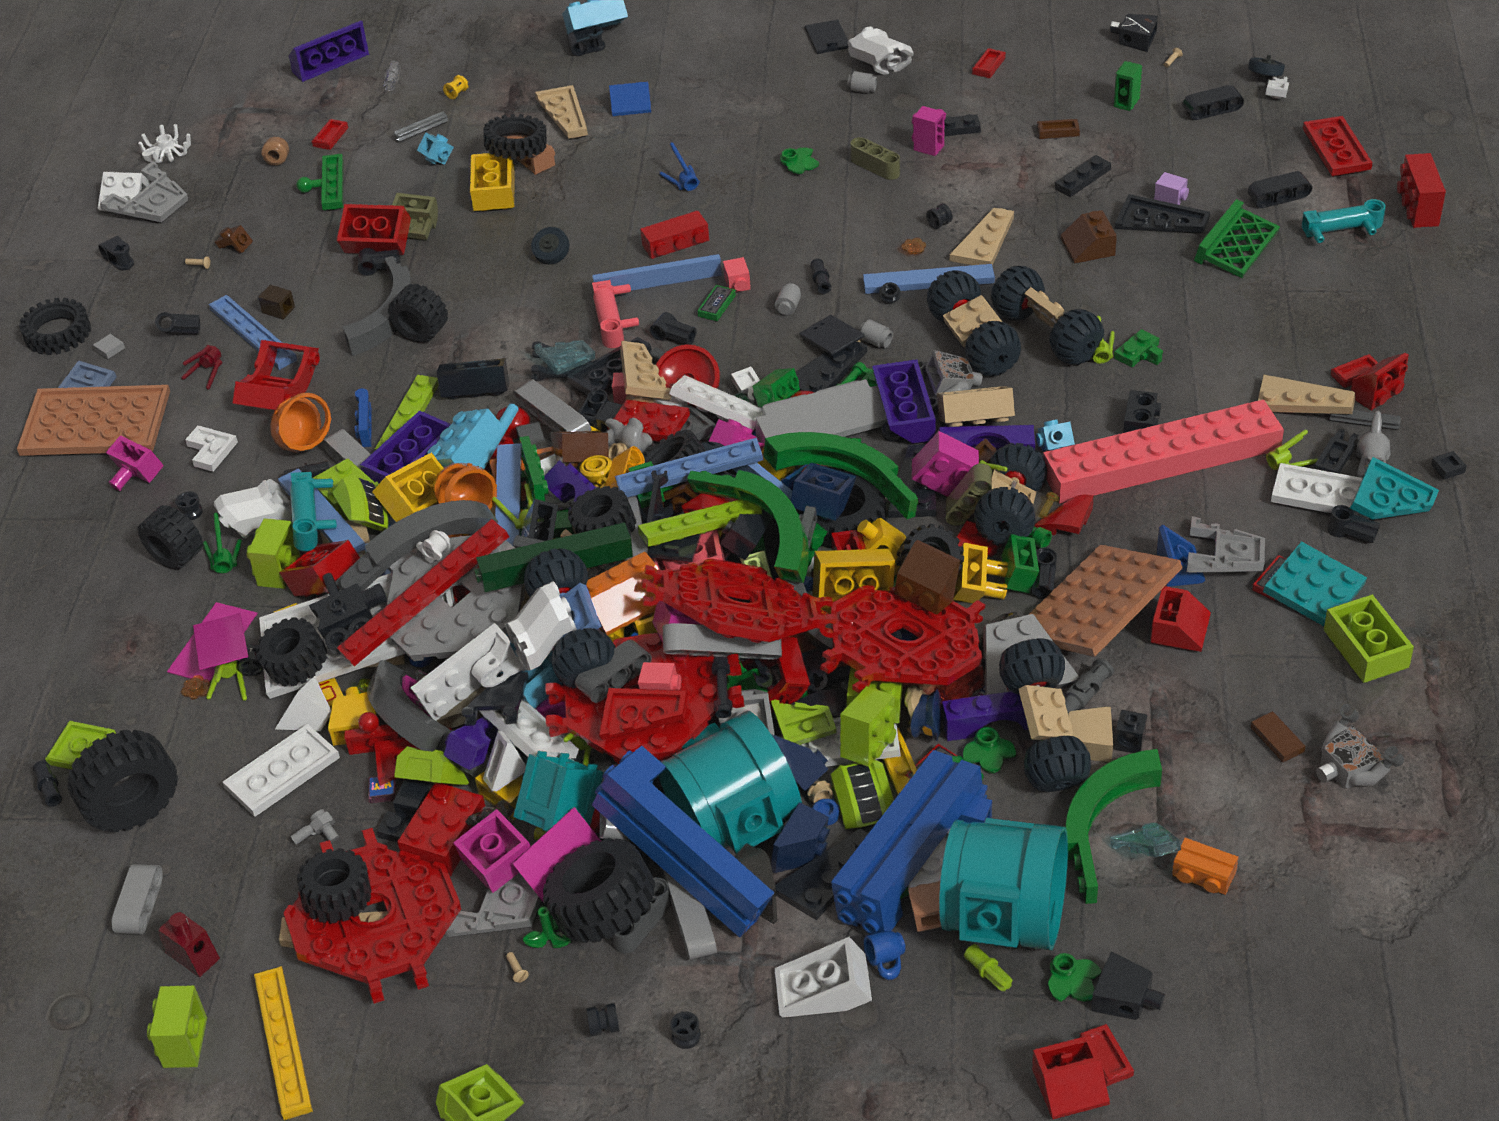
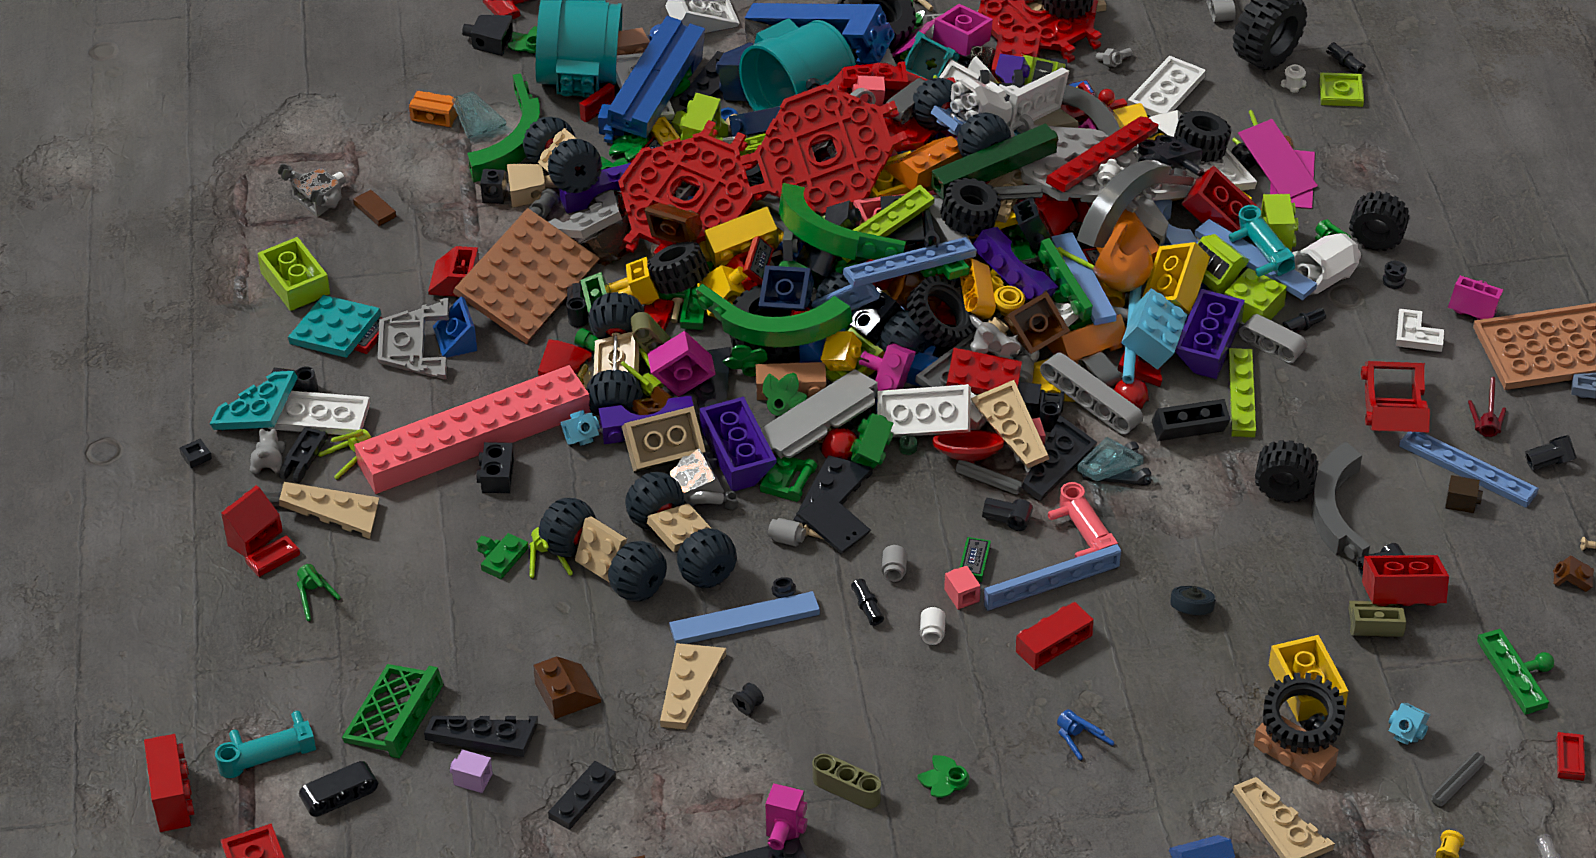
camera: 165 degrees right, 0 degrees up
orange piece [270,393,331,453] -> none
blue plate [355,388,372,447] -> none
white plate [731,367,760,404] -> none
clear orange plant [902,238,926,254] -> none
none -> green plant [296,564,341,622]
none -> tile [742,235,774,285]
none -> white brick [920,607,946,645]

